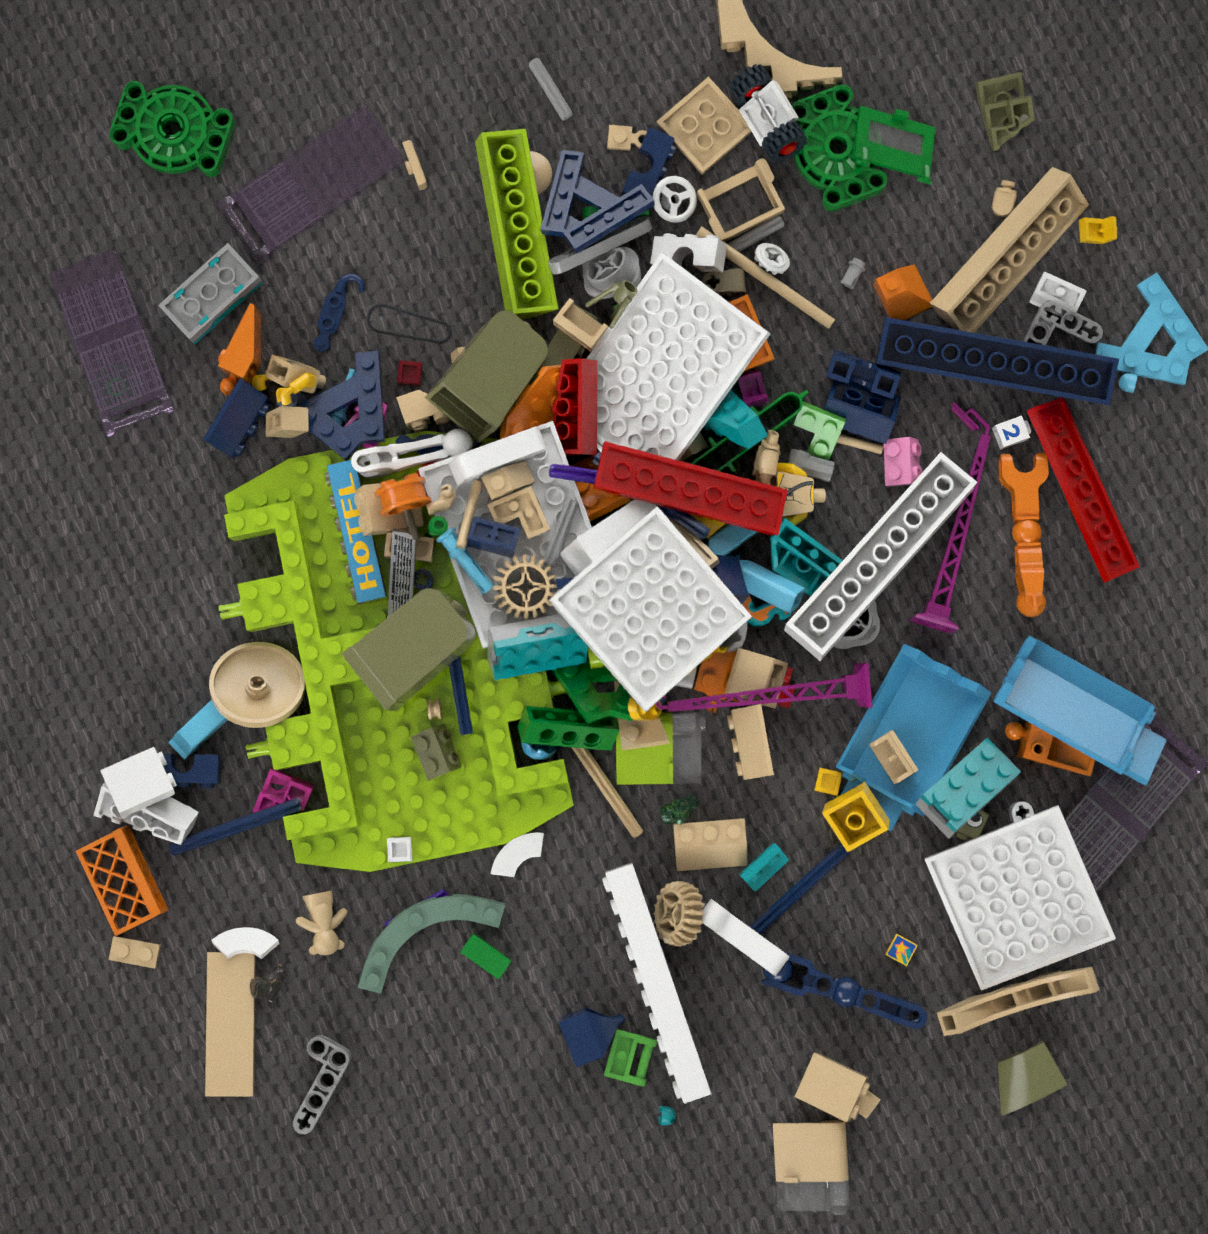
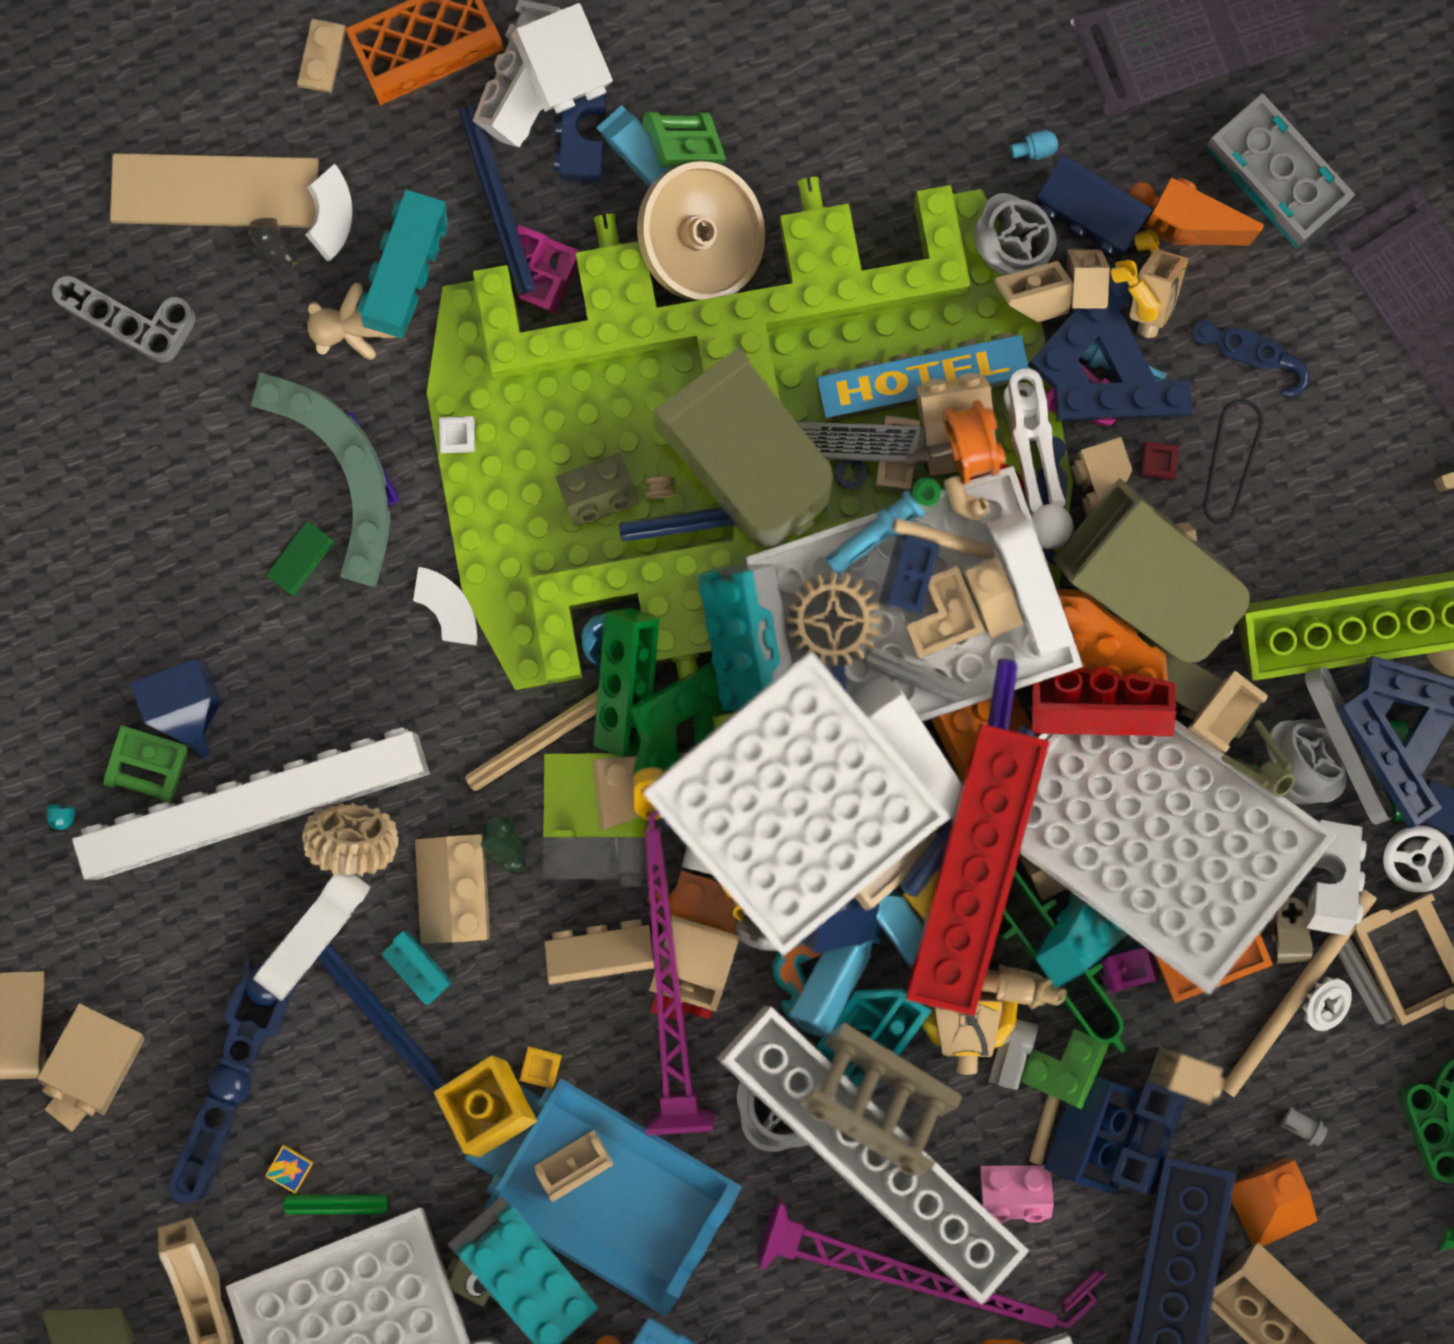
camera: 85 degrees right, 0 degrees up
none -> green axle [283,1194,388,1215]
none -> teal wedge [357,190,448,339]
none -> bright green plate [643,112,726,167]
none -> dark tan fence [798,1023,962,1177]
none -> light grey piece [974,193,1057,275]
none -> tan slope [995,261,1073,322]
none -> medium azure cylinder [1010,130,1058,161]
none -> tan brick [1148,1047,1224,1104]

